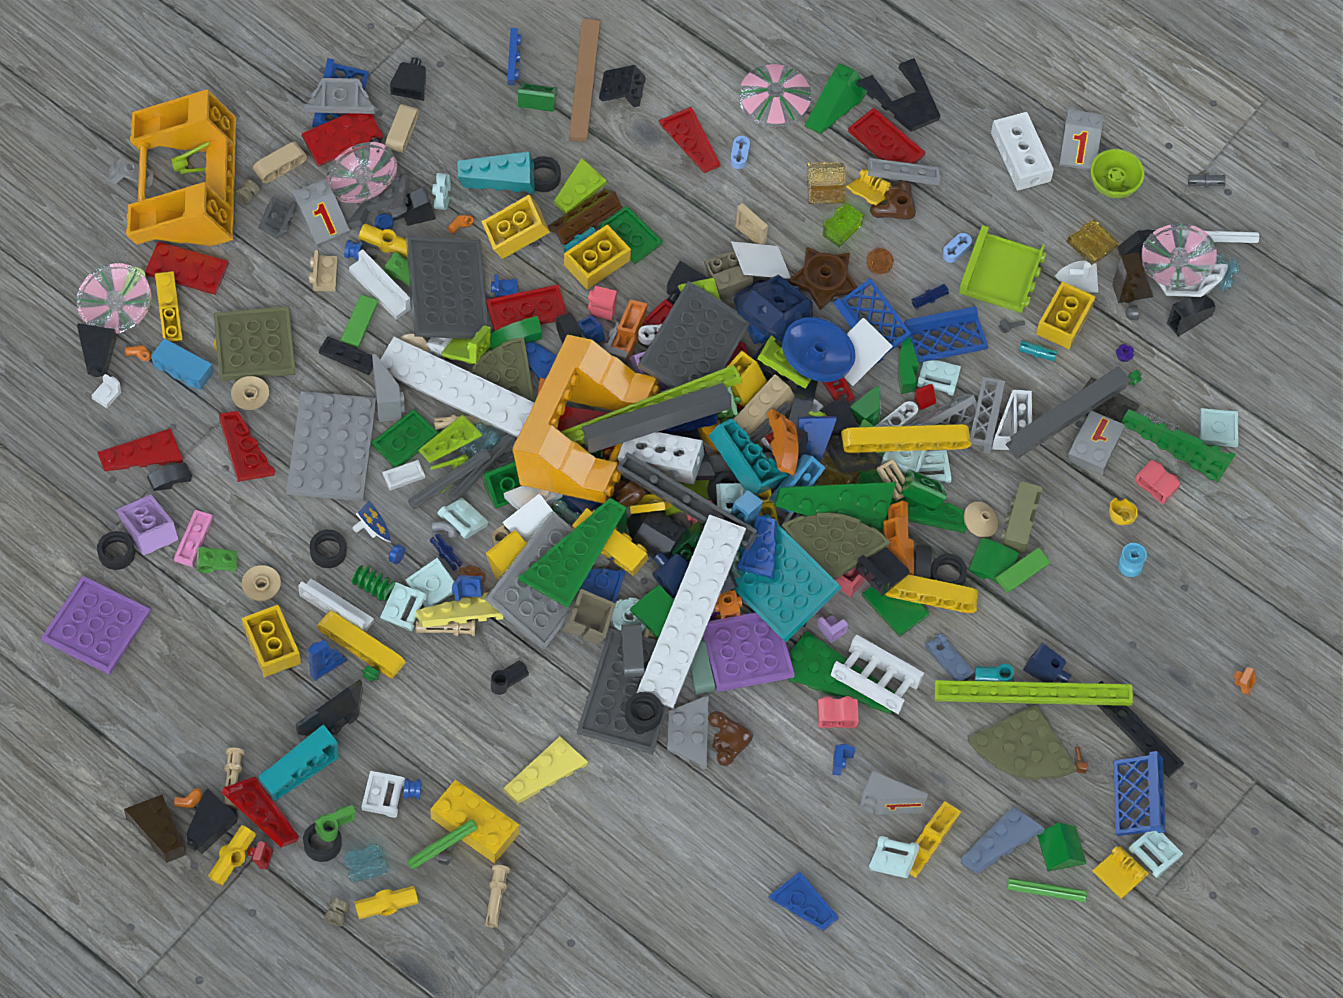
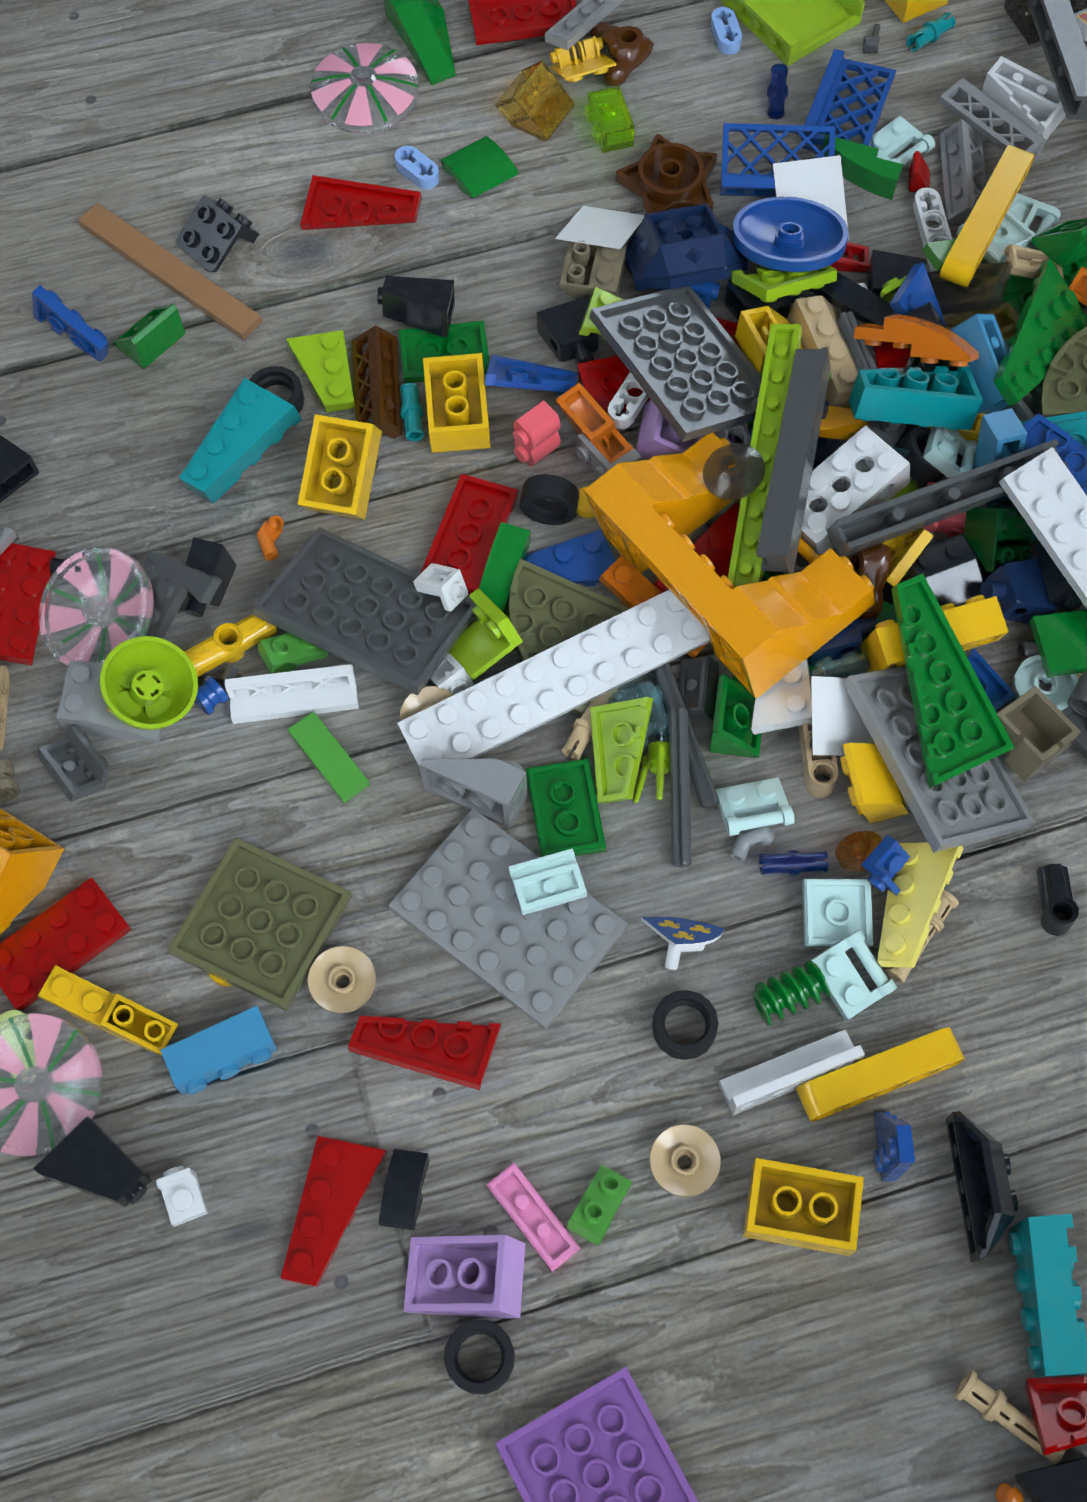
camera: 50 degrees left, 5 degrees up
orange arm [125,345,152,361] -> none
tan bracket [309,250,338,292] -> none
black tile [319,336,373,375] -> none
green plate [361,665,380,682] -> none
blue tile [375,214,394,230] -> none
white tile [382,460,425,491] -> none
tan beam [385,104,419,153] -> none
blue tile [388,544,406,564] -> none
light aqua plate [432,173,451,210] -> none
blue bracket [491,275,518,298] -> none
blue bracket [577,315,605,343] -> none
tan plate [736,203,768,245] -> none
green slope [850,386,882,426] -> none
clear orange plate [866,248,894,275] -> none
none -> lime piece [100,636,198,730]
none -> black slope [377,276,455,337]
none -> white bracket [413,563,468,611]
none -> green slope [441,136,519,199]
none -> blue wing [484,354,578,394]
none -> light aqua plate [509,848,587,915]
none -> clear smoke dish [703,443,765,500]

